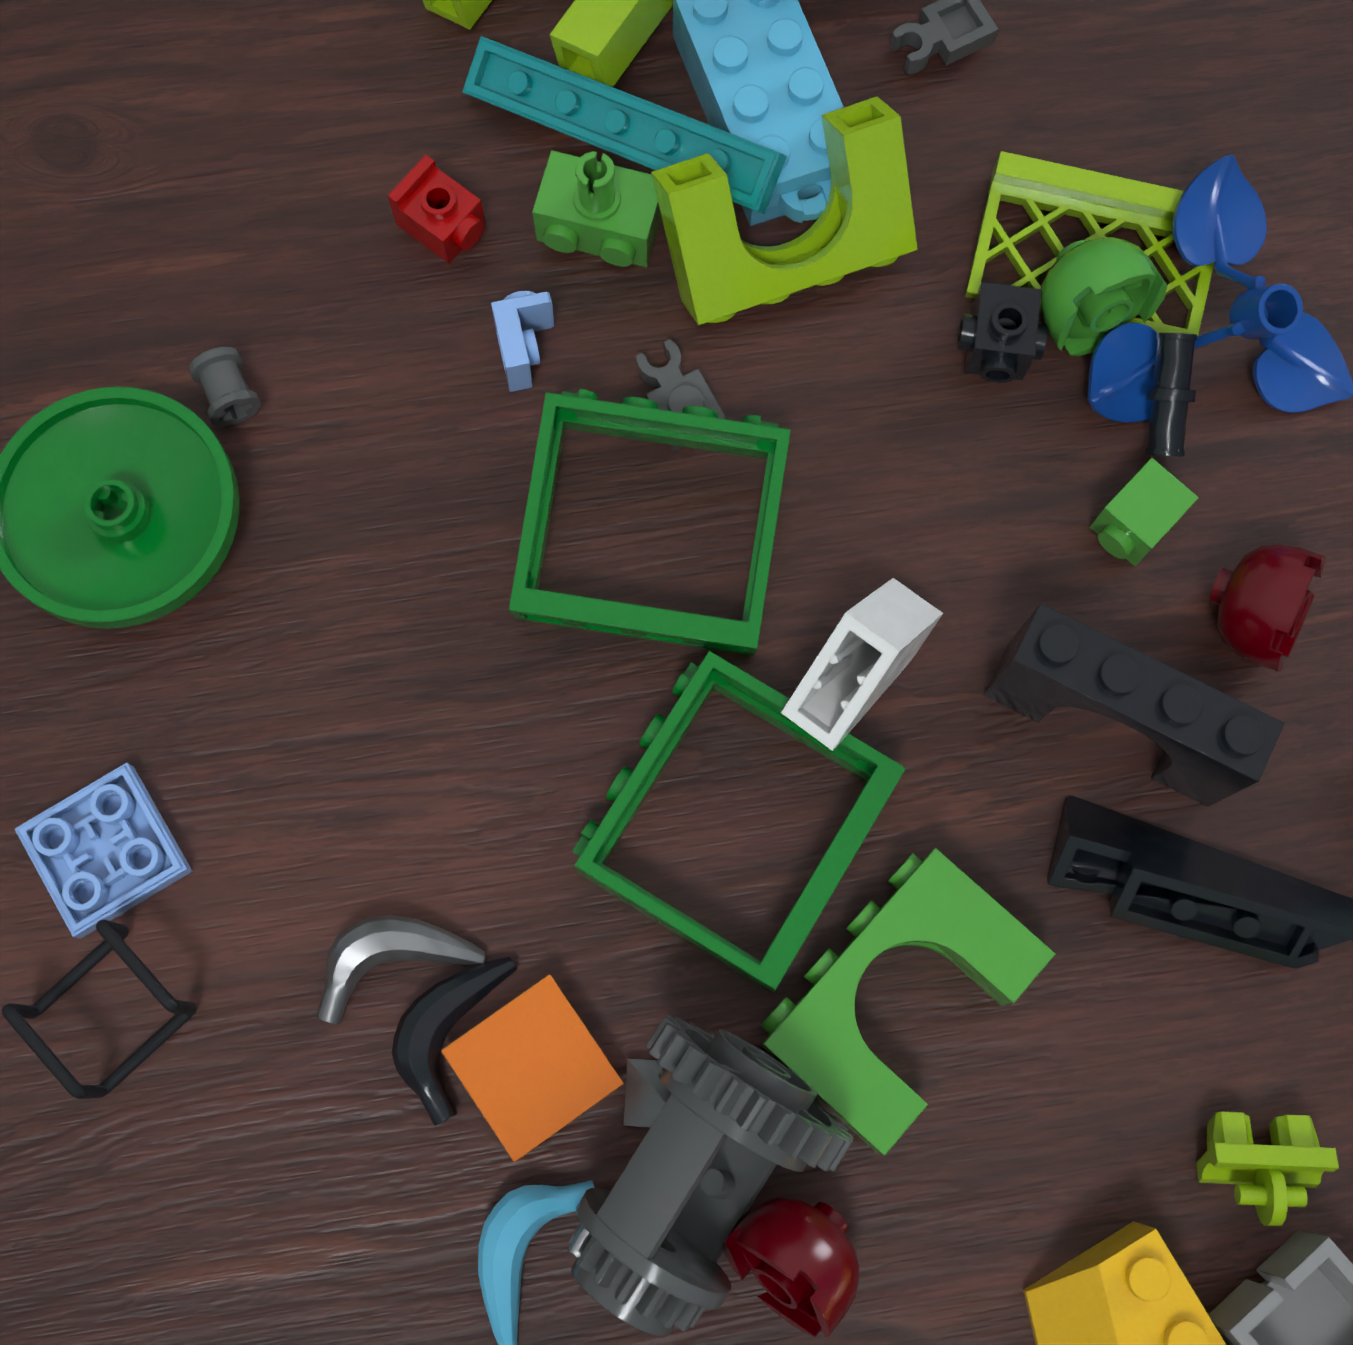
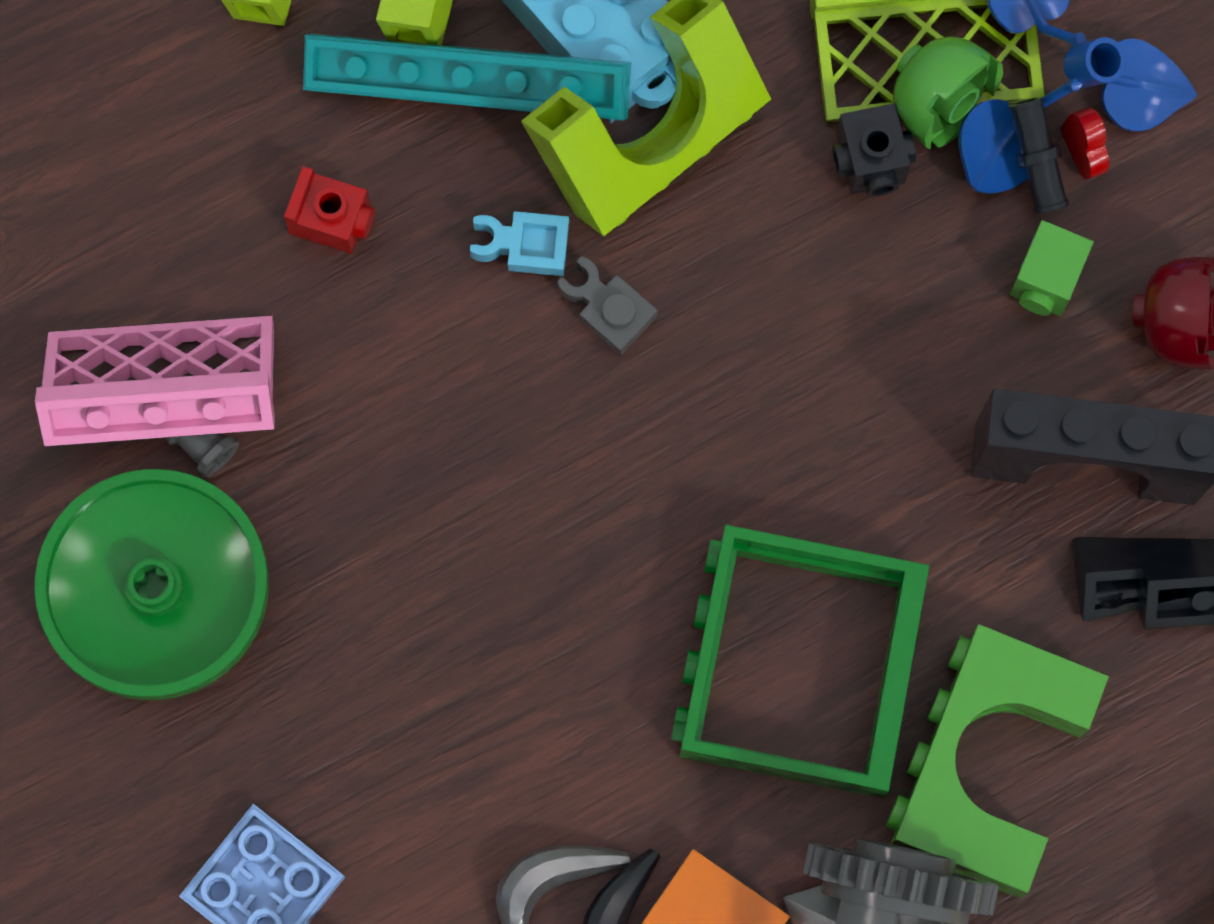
camera: 20 degrees left, 0 degrees up
light blue bracket [491,291,554,392] -> none
green window [509,388,791,656] -> none
bright green brick [532,150,662,267] -> none
white slope [781,578,943,751] -> none
none -> bright pink fence [35,316,275,446]
none -> medium azure plate [470,211,569,276]
none -> red tile [1060,107,1110,180]

